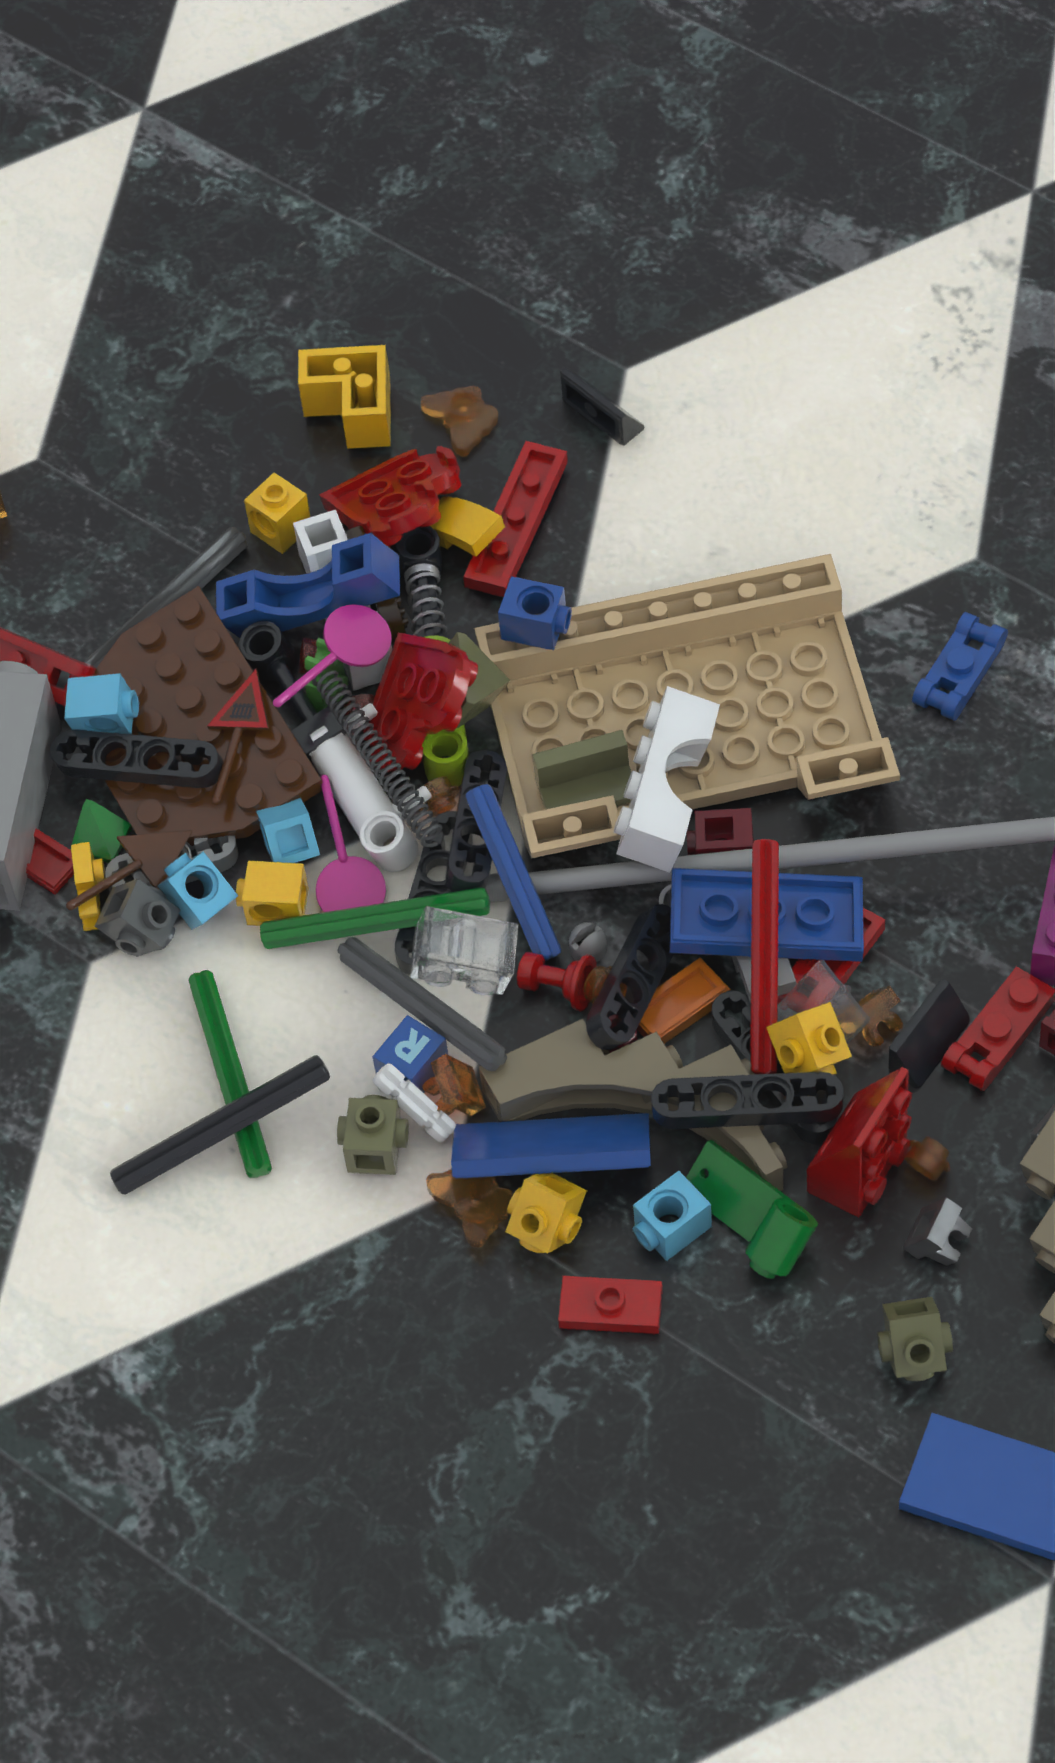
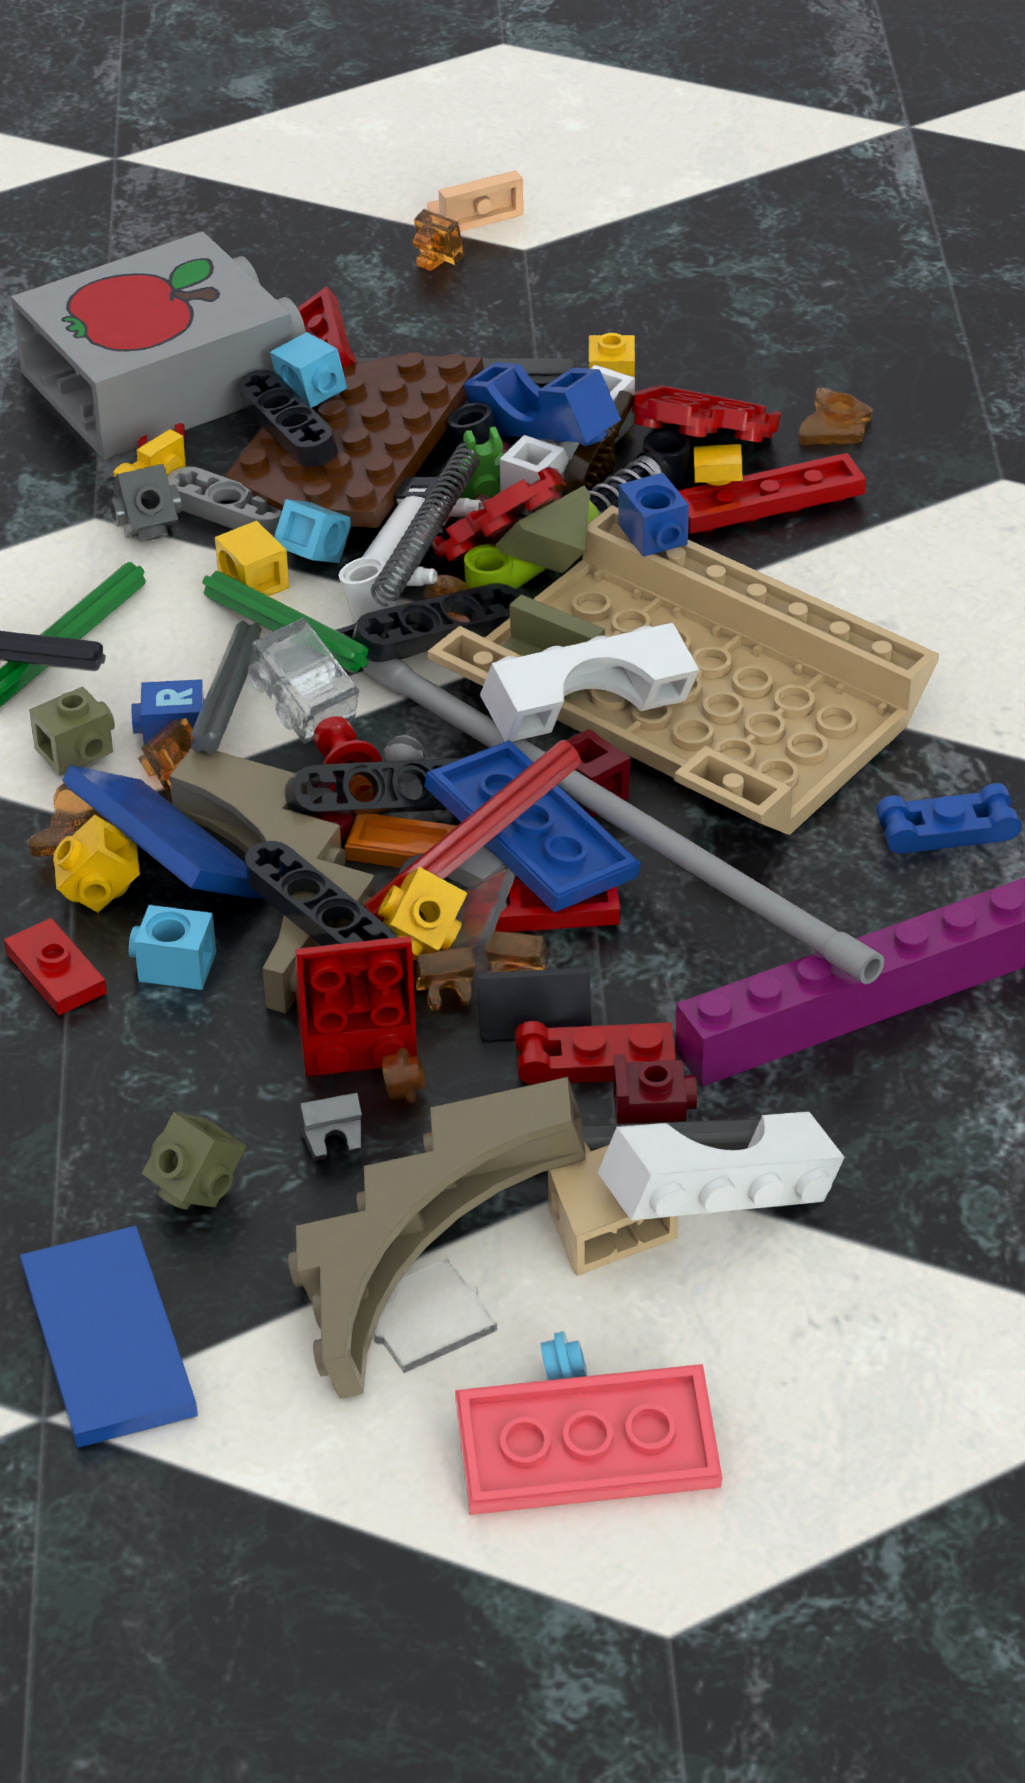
camera: 45 degrees right, 15 degrees down
reddish brown piece [66,830,193,910] -> none
green slope [71,799,132,863] -> none
medium azure brick [157,851,238,930] -> none
piece [207,669,269,805] -> none
dark pink piece [273,604,392,708] -> none
yellow brick [298,345,391,449] -> none
dark pink piece [316,775,386,912] -> none
white axle [373,1063,456,1142] -> none
blue axle [466,784,561,961] -> none
black slope [560,368,645,446] -> none
green door [686,1140,818,1279] -> none
none -> clear orange tile [413,946,476,1011]

